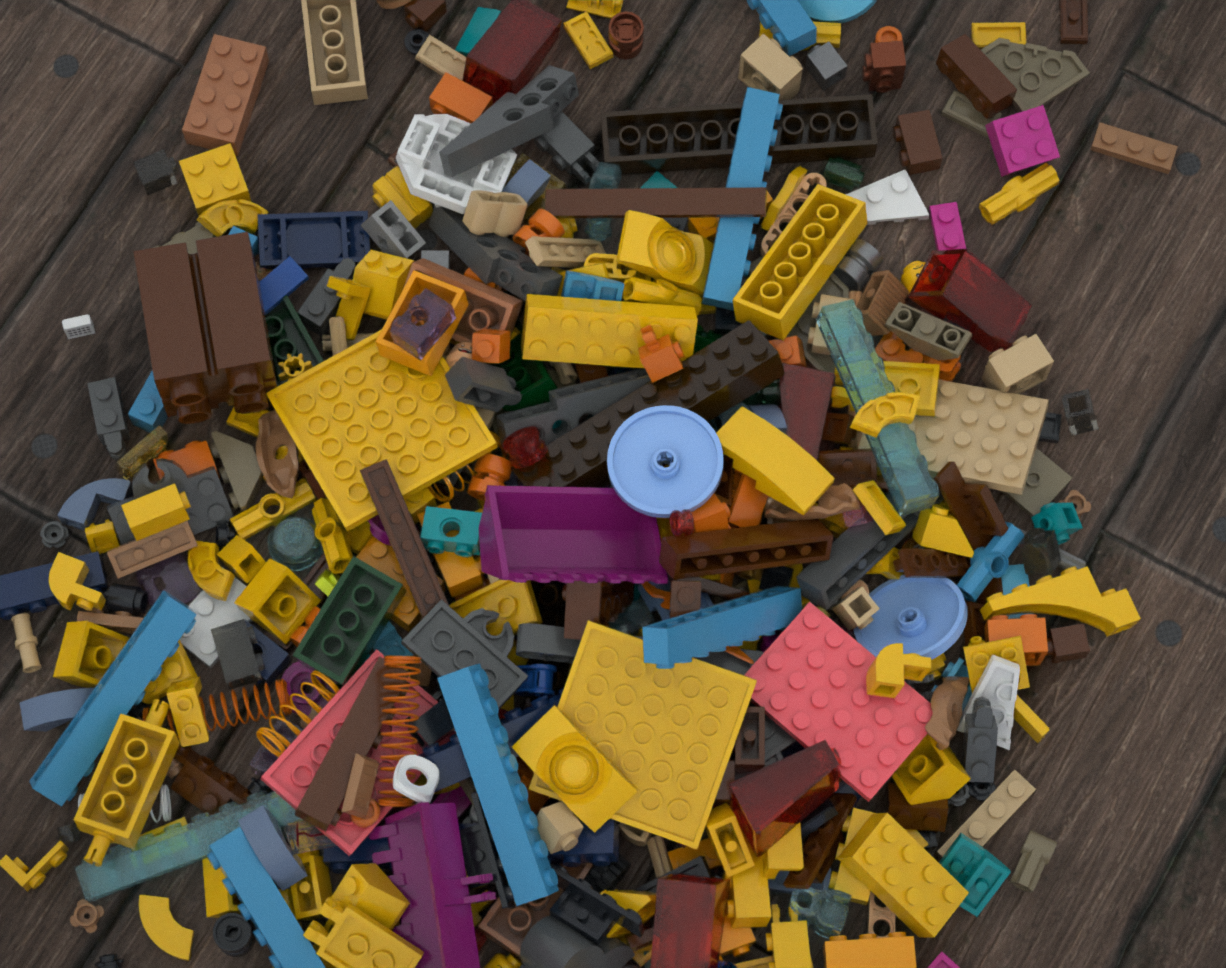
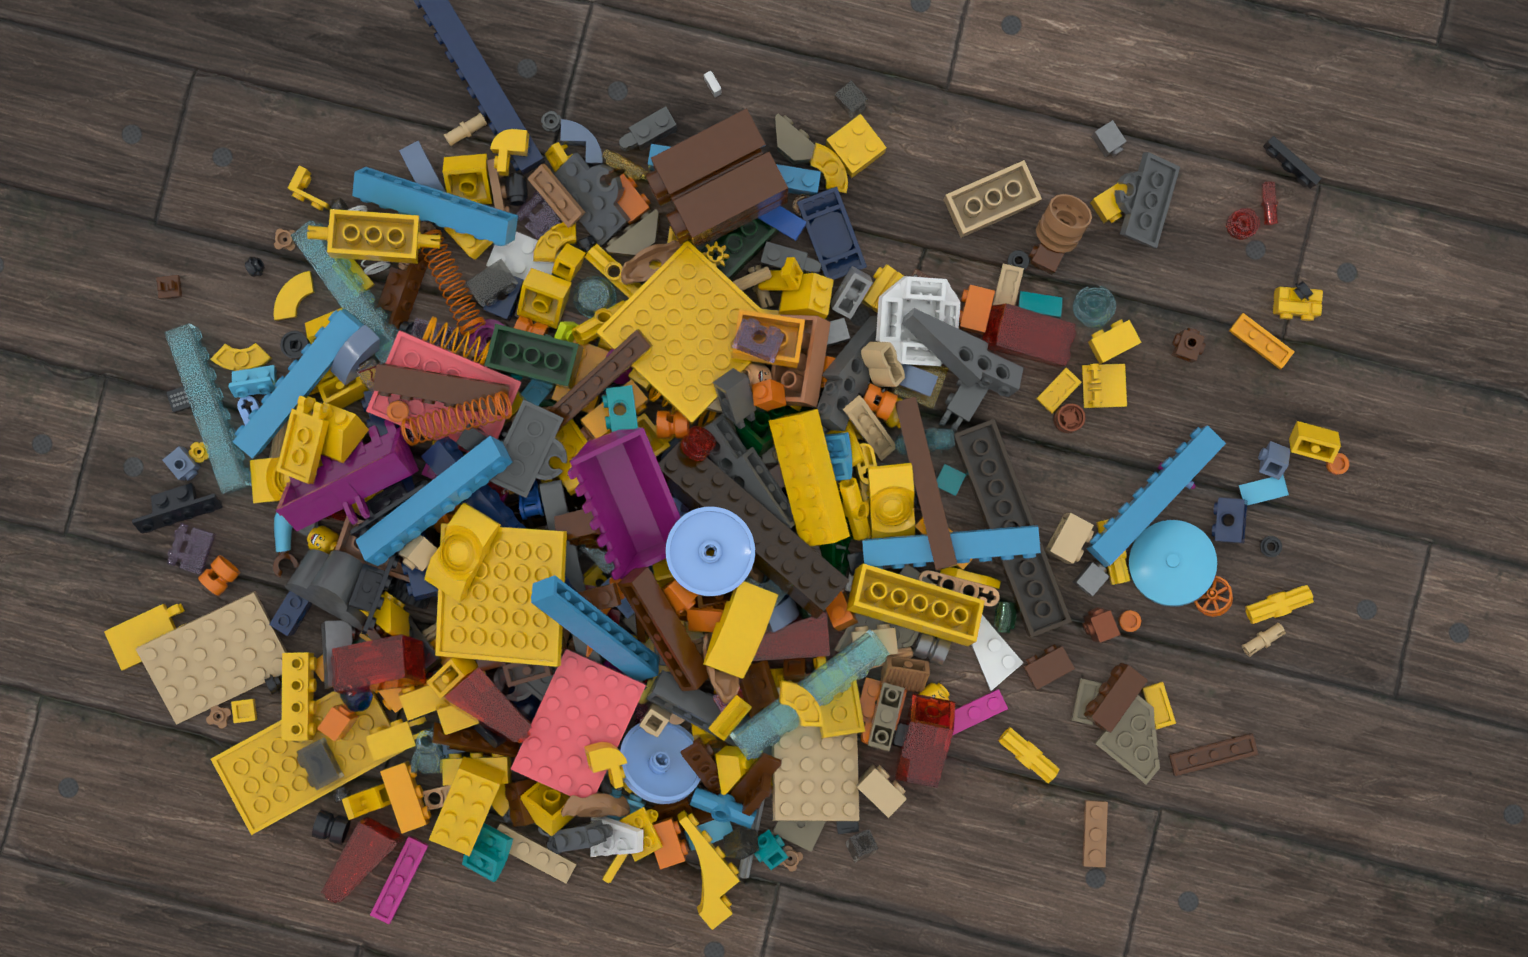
camera: 75 degrees right, 15 degrees up
yellow brick [121,483,191,541] -> none
yellow bracket [166,677,210,747] -> none
nougat brick [182,34,269,156] -> none
medium nougat tile [341,754,379,818] -> none
white piece [393,755,440,804] -> none
orange brick [638,324,685,383] -> none
clear red bush [670,509,694,536] -> none
dark pink piece [985,105,1060,177] -> none
dark tan piece [1009,830,1057,893] -> none
reddish brown brick [1046,623,1090,663] -> none

